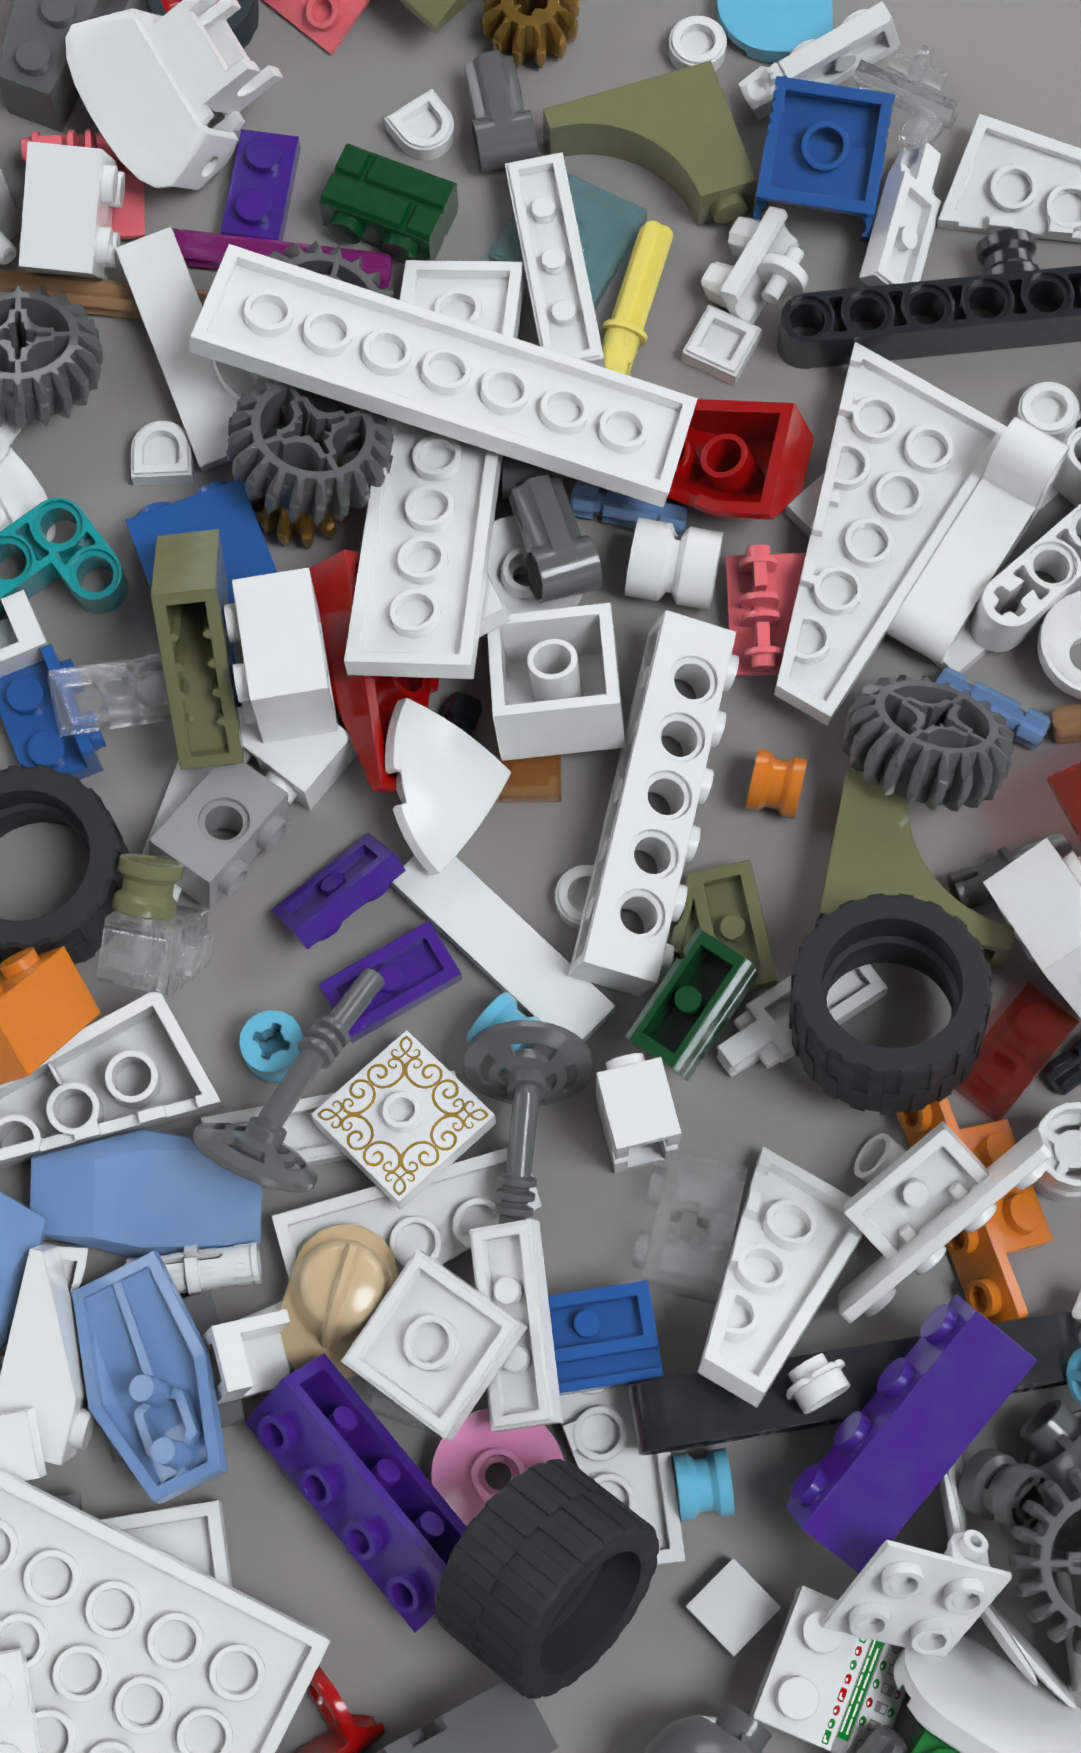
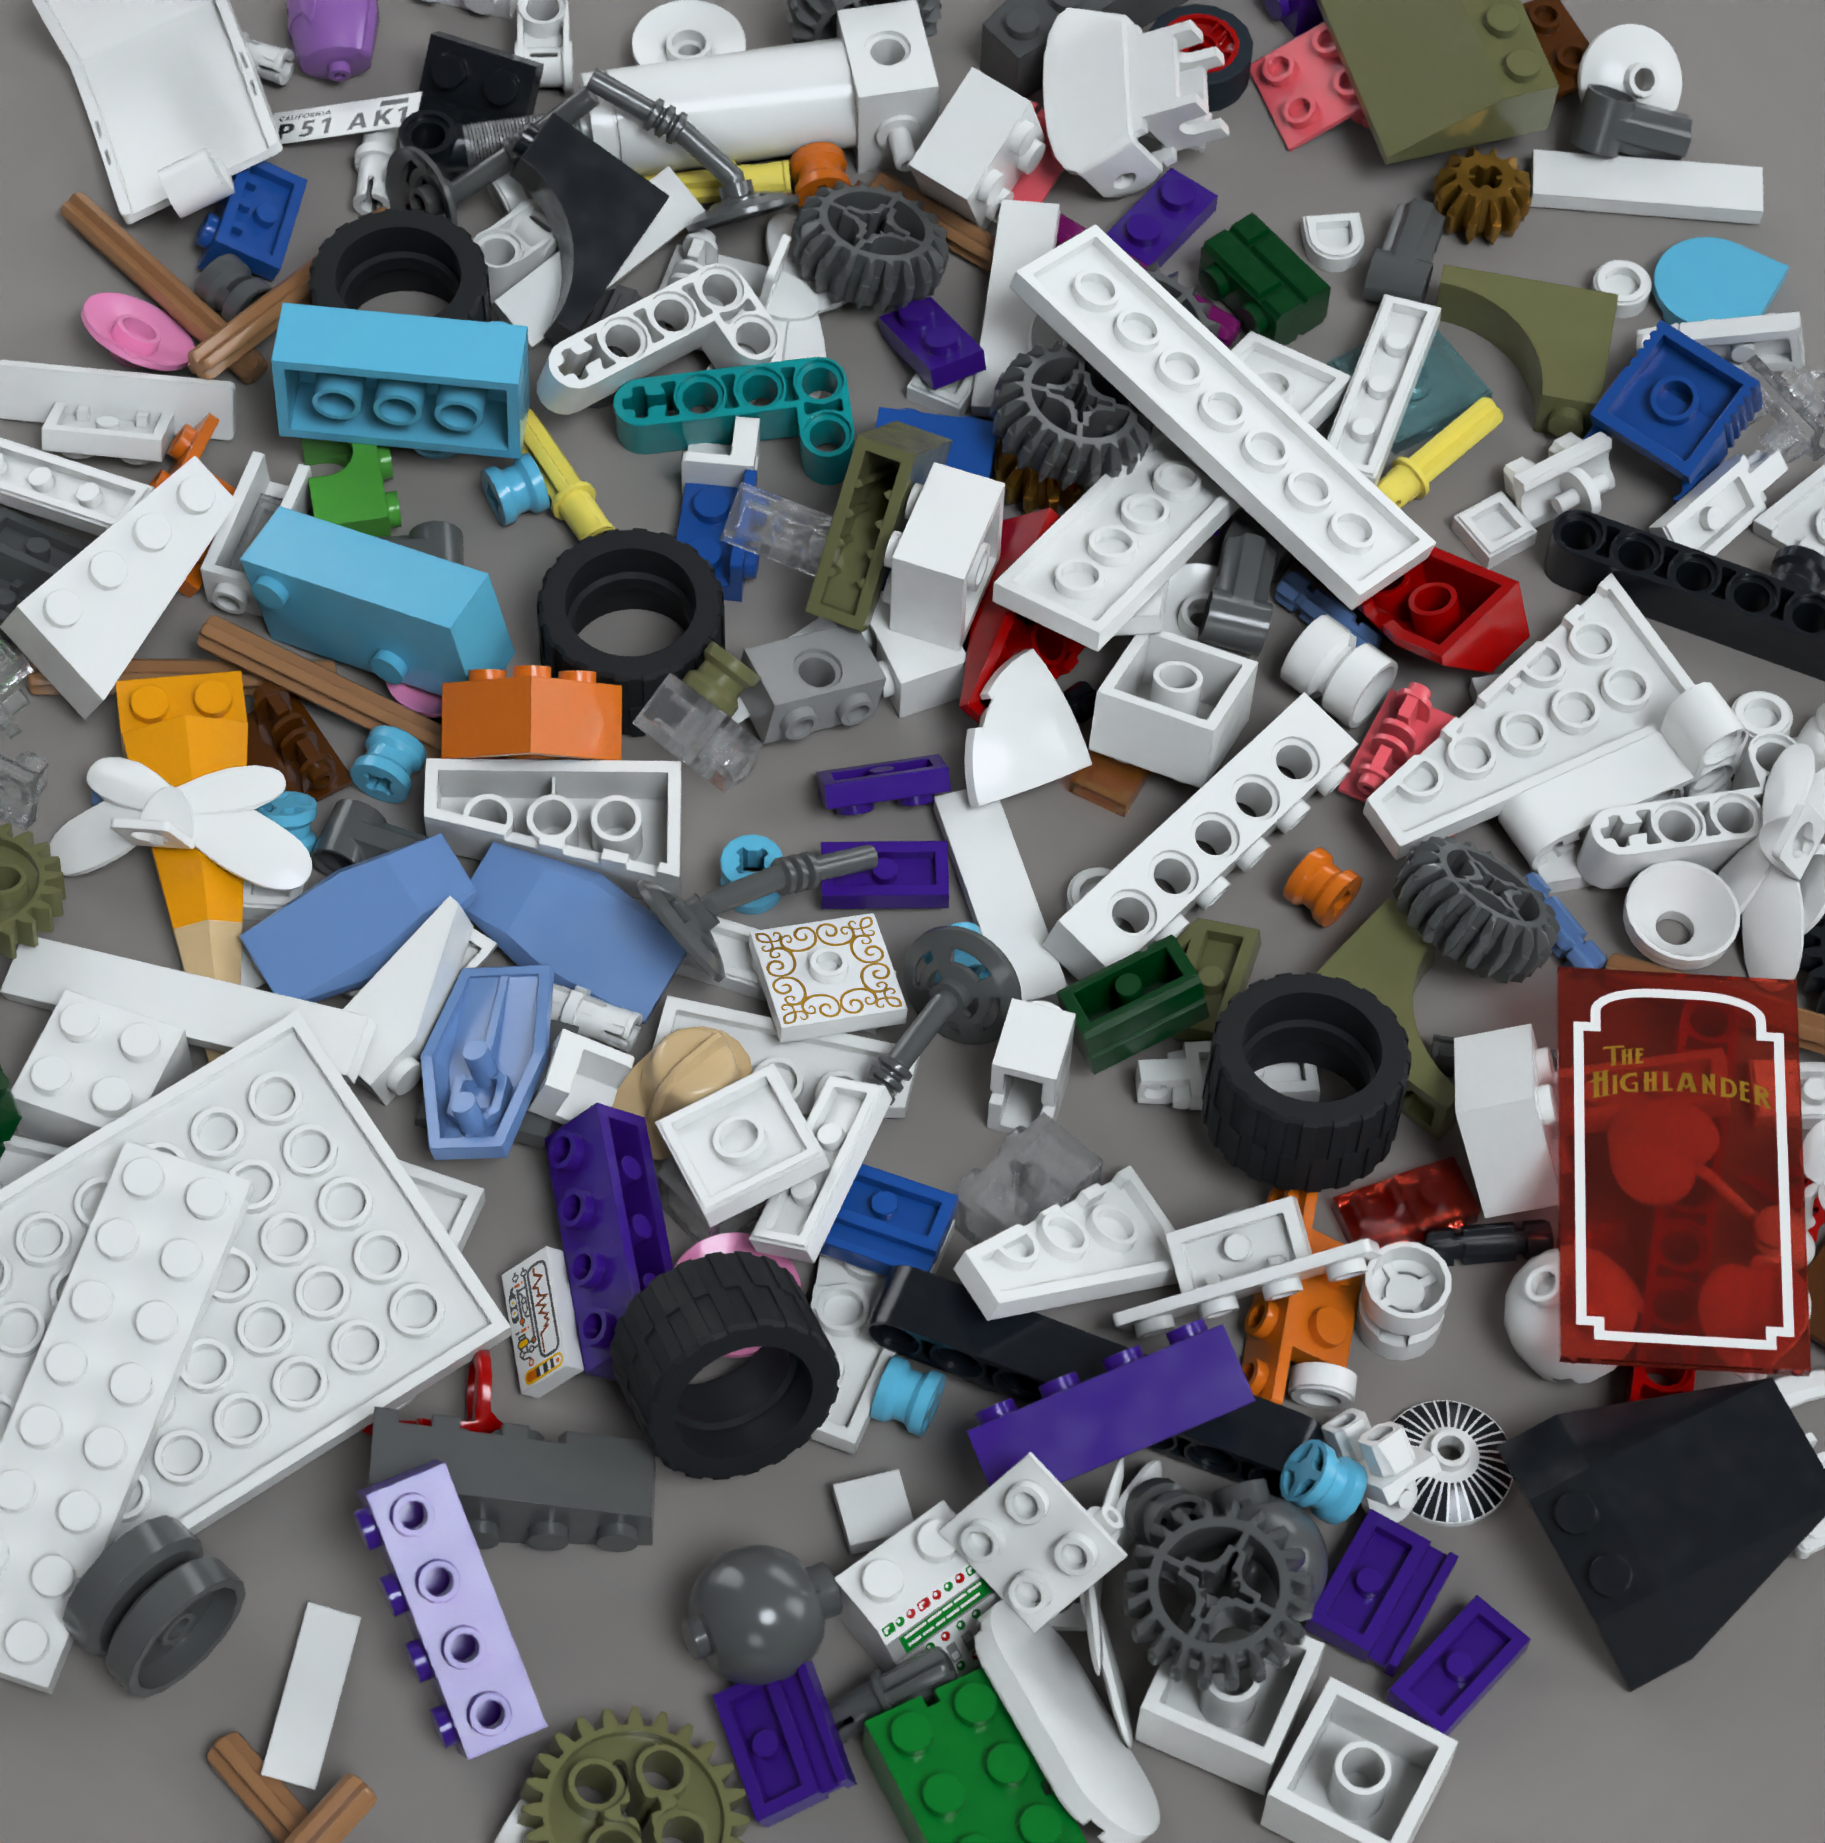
camera: 25 degrees right, 15 degrees down
white plate [786,1353,851,1414] -> none
none -> white tile [501,1246,584,1399]
none -> dark purple plate [879,297,986,390]
none -> white tile [1288,1362,1357,1410]

